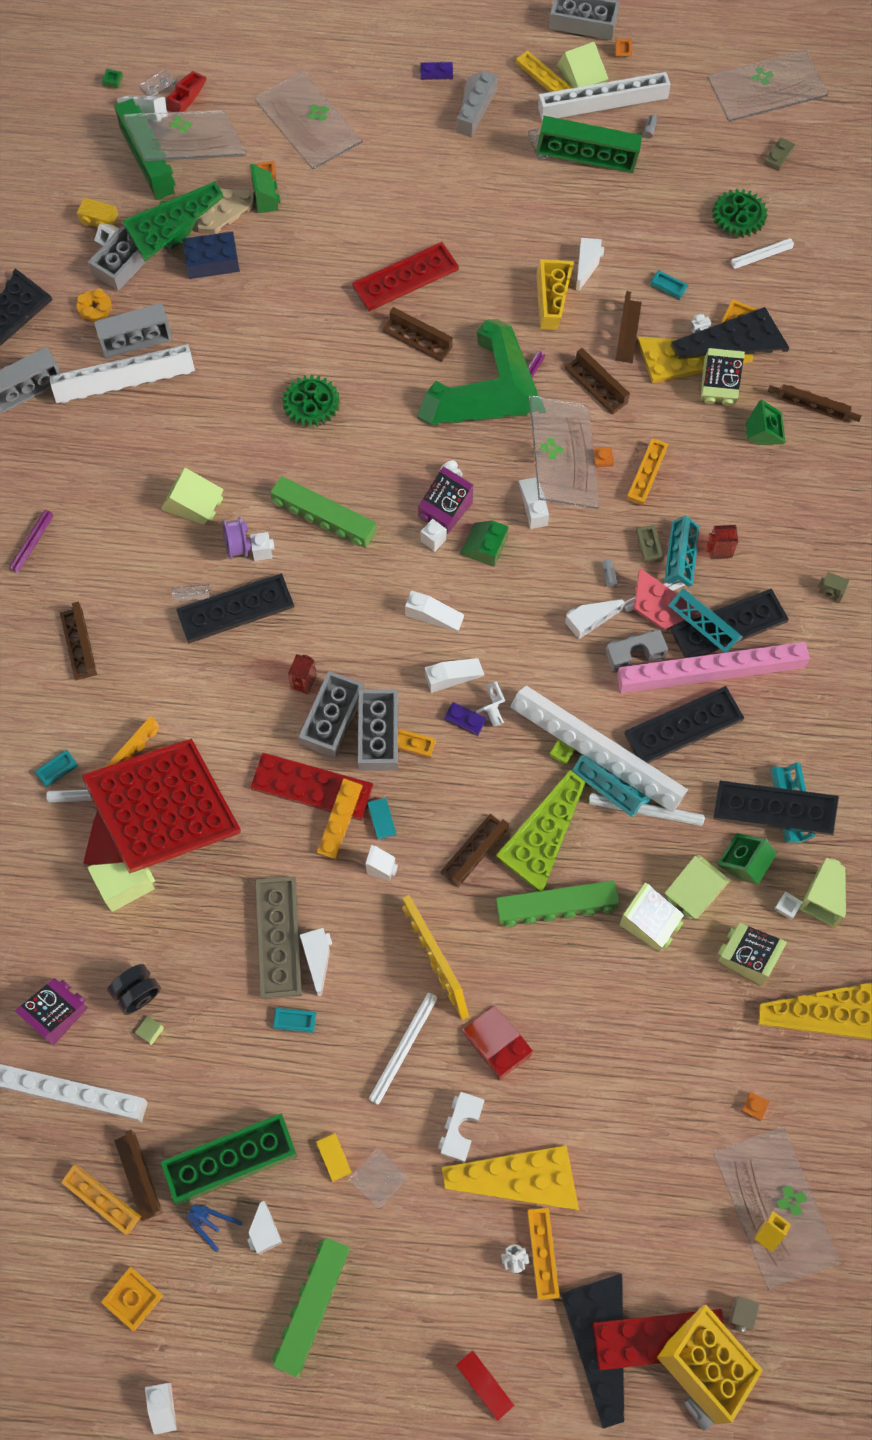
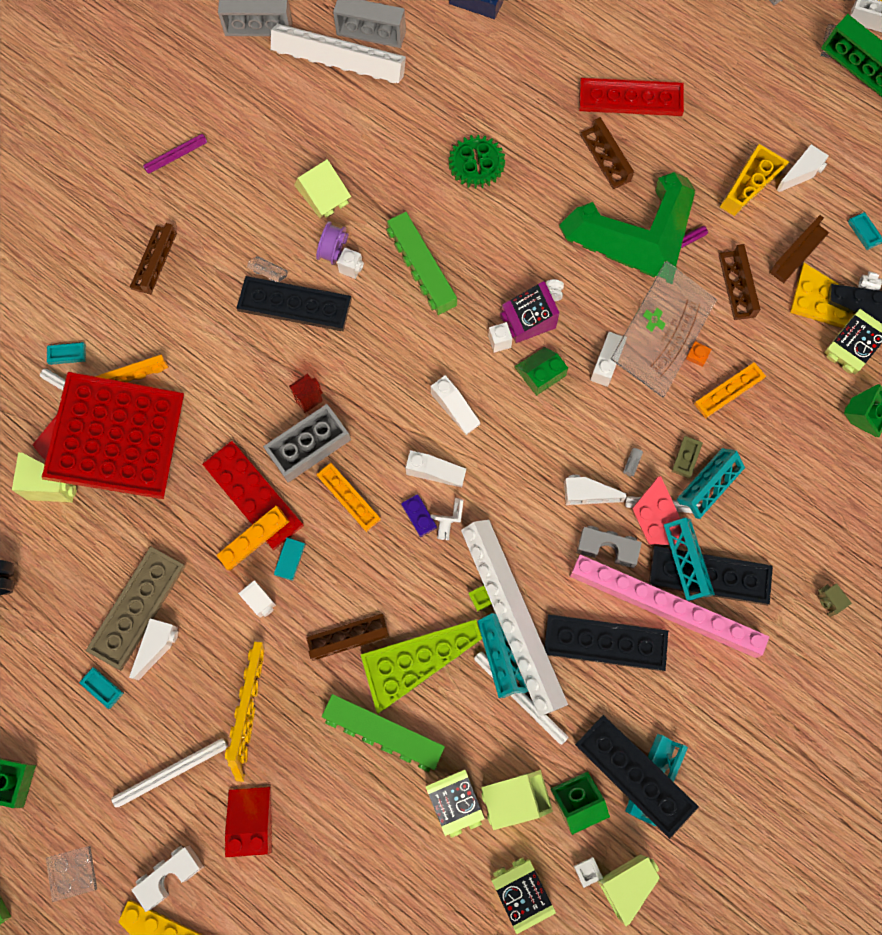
camera: 35 degrees right, 5 degrees up
yellow tile [316,1133,352,1182] -> none
light grey brick [358,689,398,771] -> none
clear red brick [706,525,738,559] -> none

